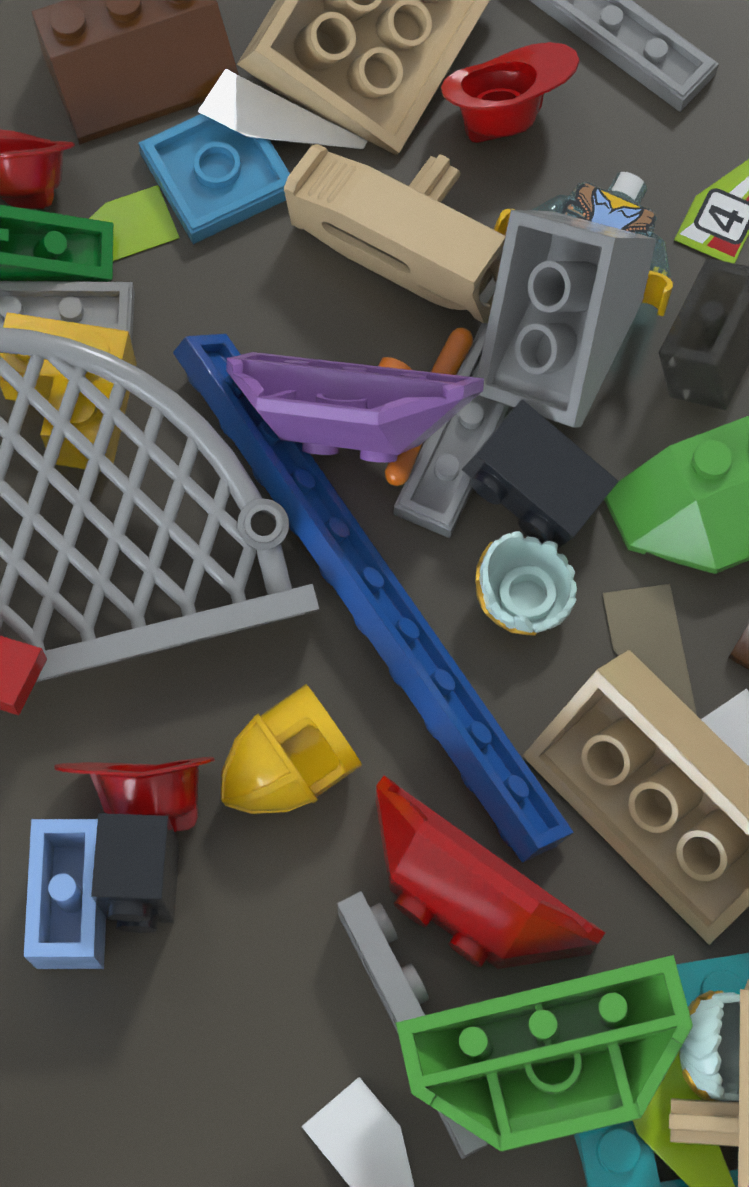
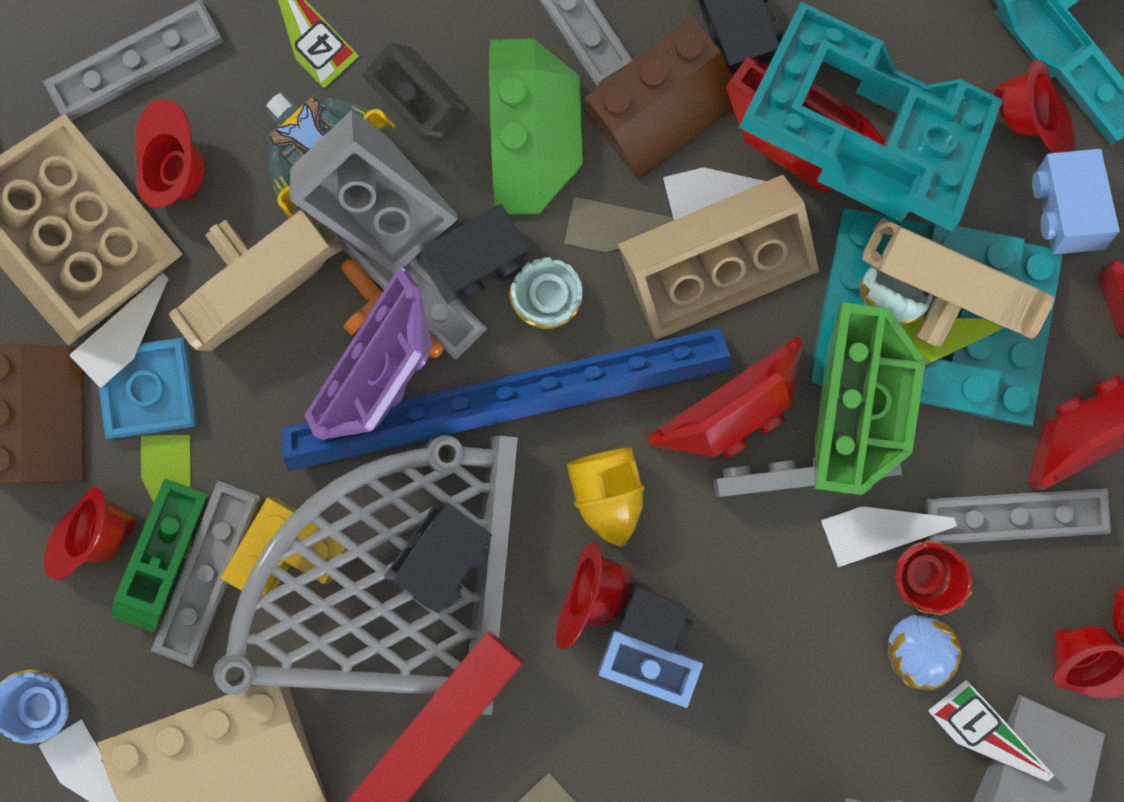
camera: 70 degrees left, 15 degrees up
none -> black brick [383,501,492,613]

